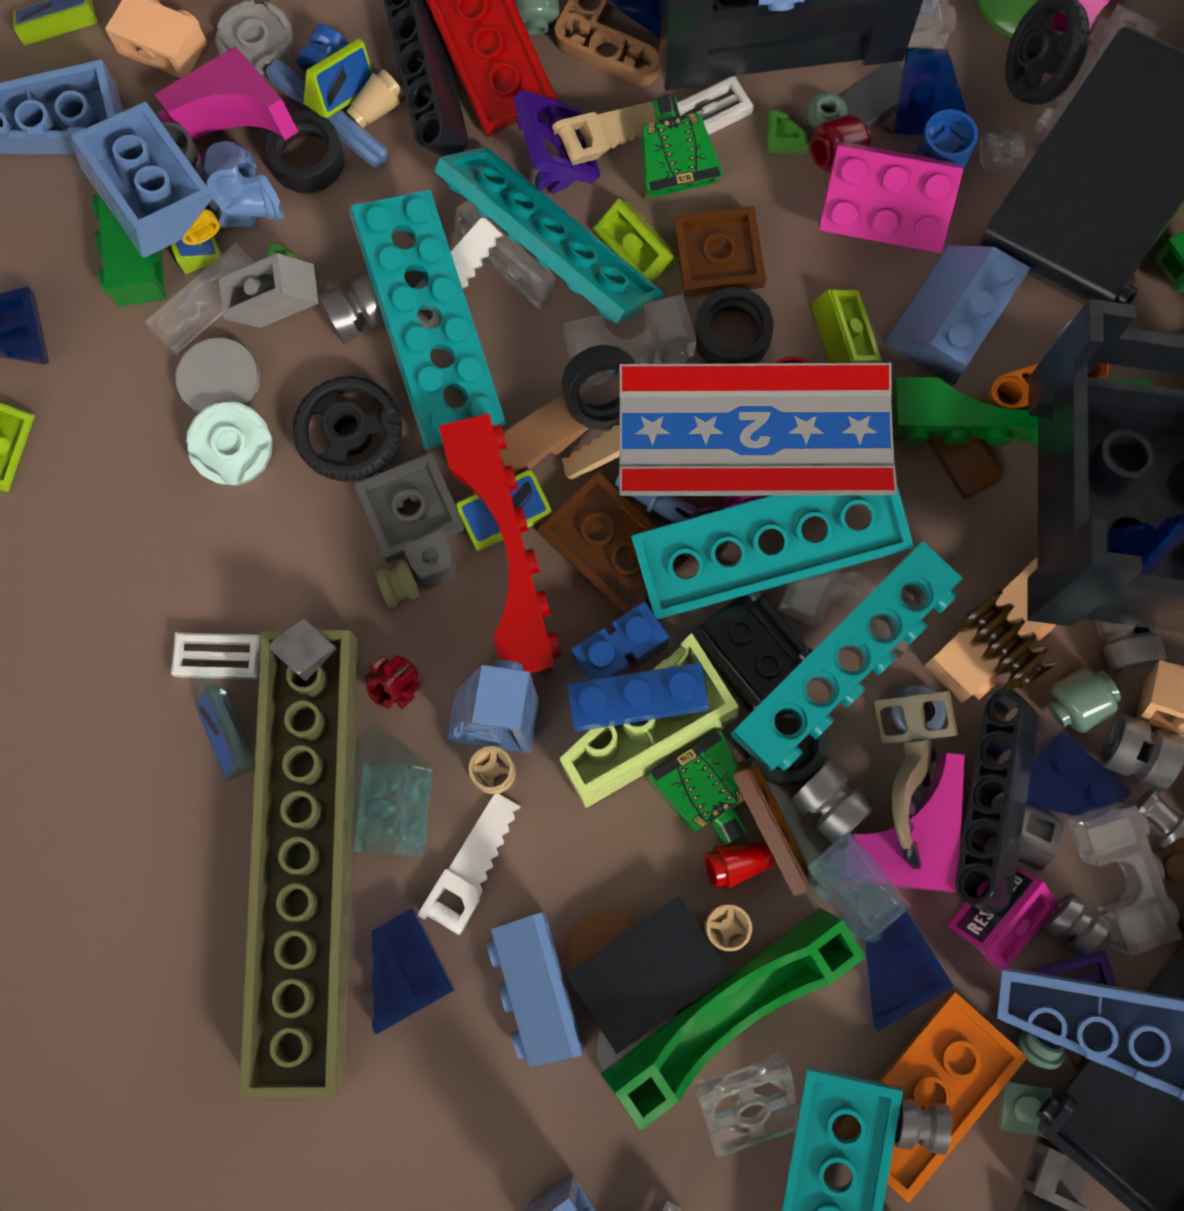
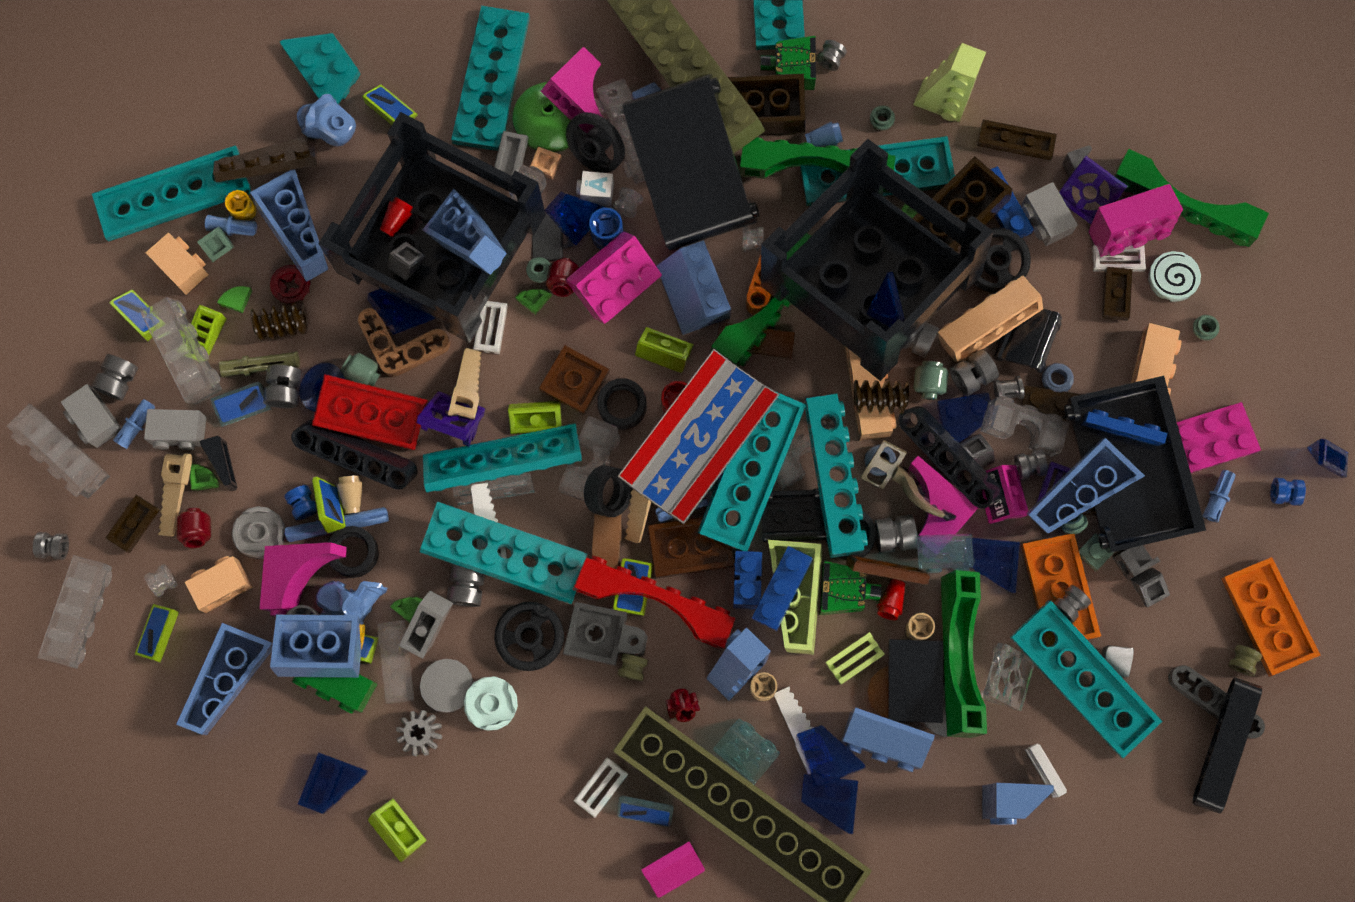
camera: 55 degrees left, 0 degrees up
flat silver slope [267,618,337,681] -> none
green torso [640,95,723,200] -> none
none -> light grey gear [396,710,443,757]
none -> light nougat tile [529,147,562,180]
none -> white brick [576,171,614,207]
none -> dark pink panel [641,842,705,898]
none -> clear blue wing [796,725,866,787]
none -> yellowish green tile [826,632,885,685]

